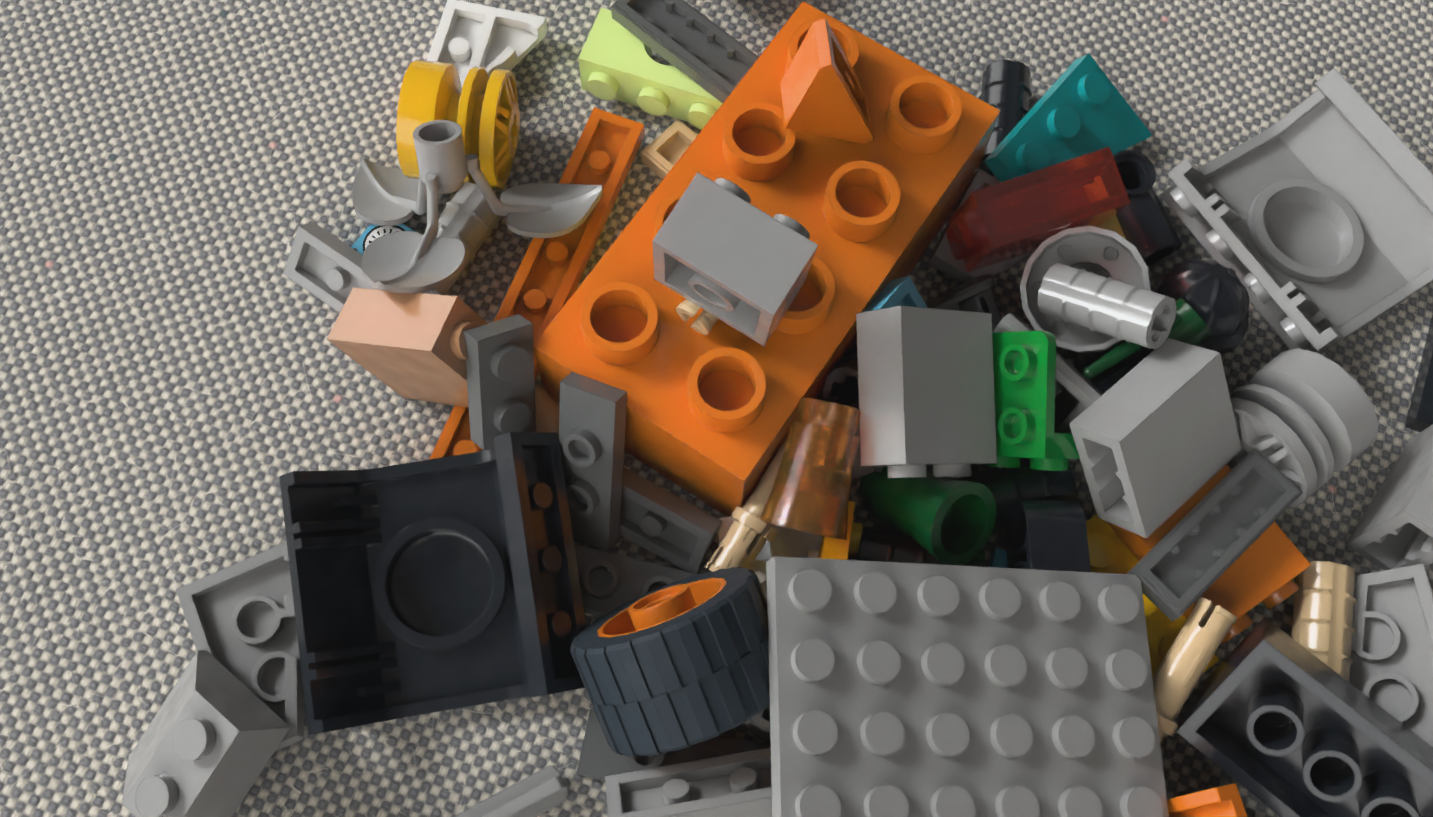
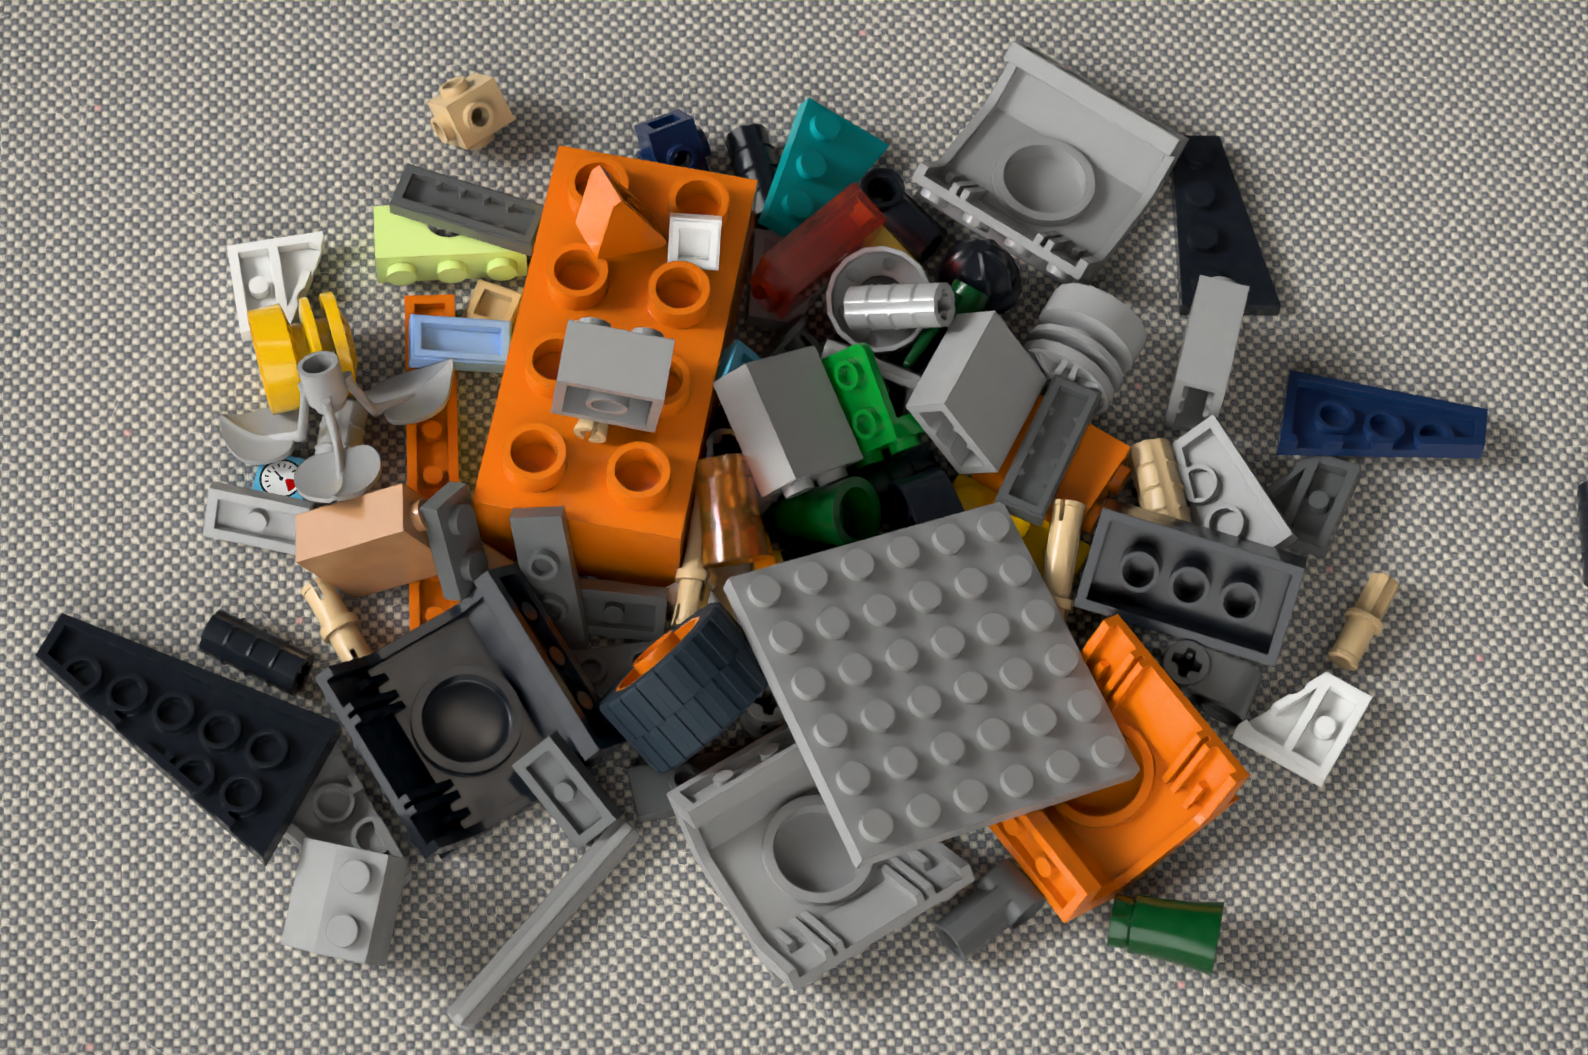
camera: 25 degrees left, 5 degrees down
none -> black wing [35,613,342,866]
none -> black axle [199,609,315,696]
none -> tan pin [301,577,372,662]
none -> light blue tile [408,314,512,373]
none -> plate [512,730,623,849]
none -> dark blue brick [634,109,711,172]
none -> white tile [667,213,722,271]

